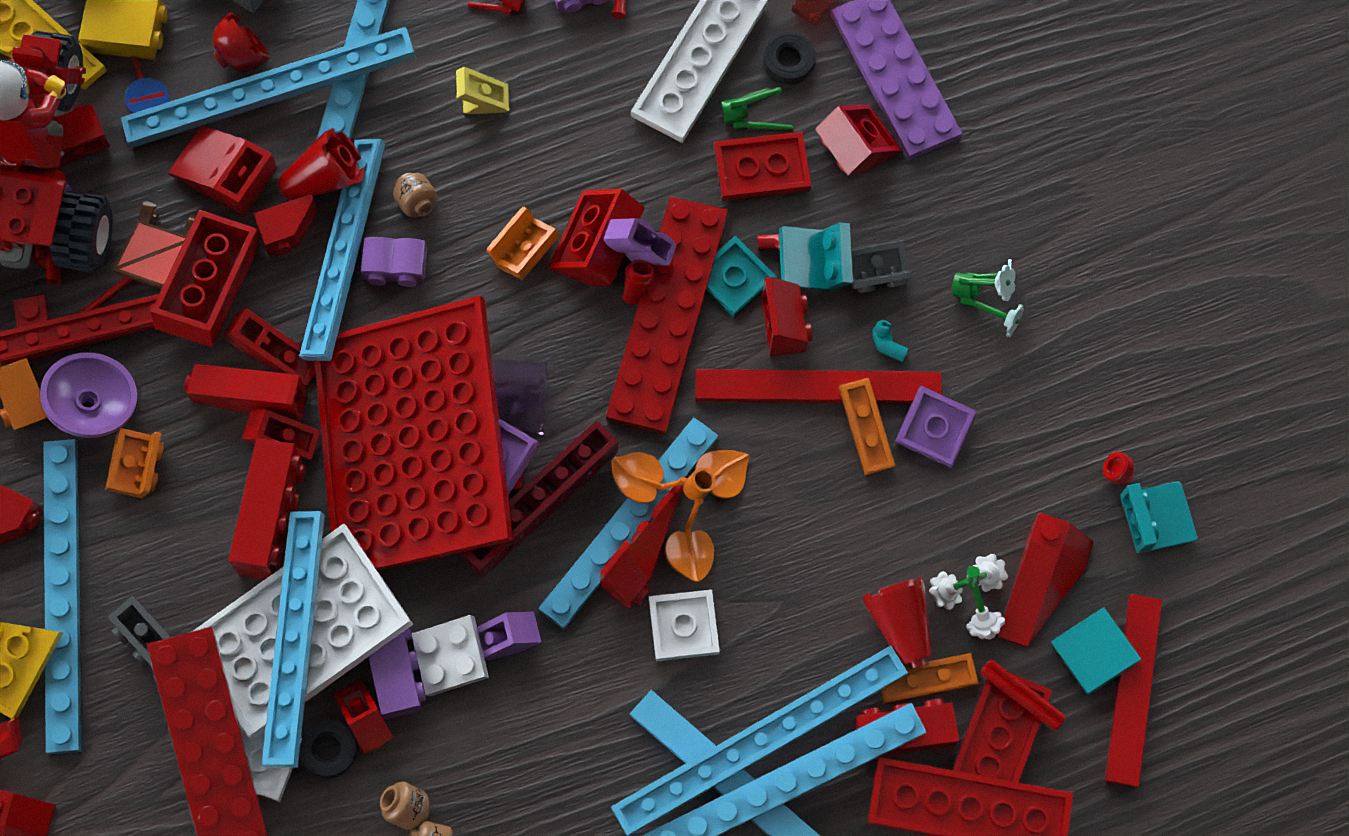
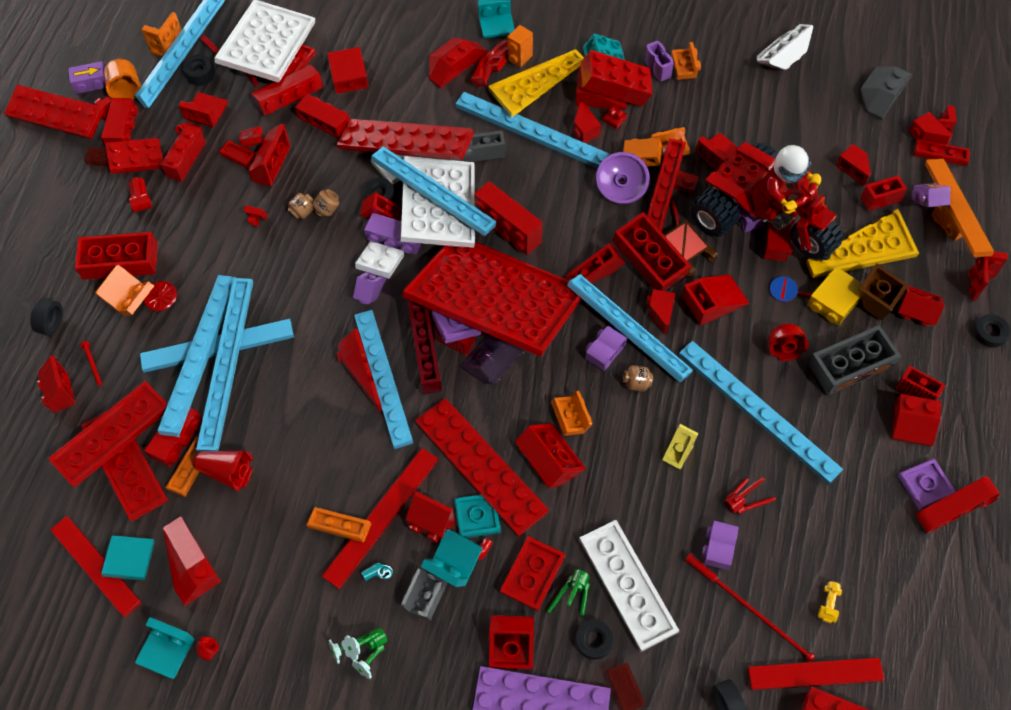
camera: 130 degrees right, 10 degrees down
orange bracket [105,428,164,498] -> none
medium azure plate [121,27,416,148] -> none
red slope [185,364,308,423] -> none
red slope [241,409,321,460] -> none
red cone [278,128,365,200] -> none
medium lavender brick [604,218,676,266] -> none
orange plant [612,450,750,582] -> none
red cone [622,260,655,305] -> none
white plate [649,590,720,661] -> none
medium lavender tile [895,386,977,468] -> none
white plant [929,554,1008,639] -> none
red axle [981,659,1066,730] -> none

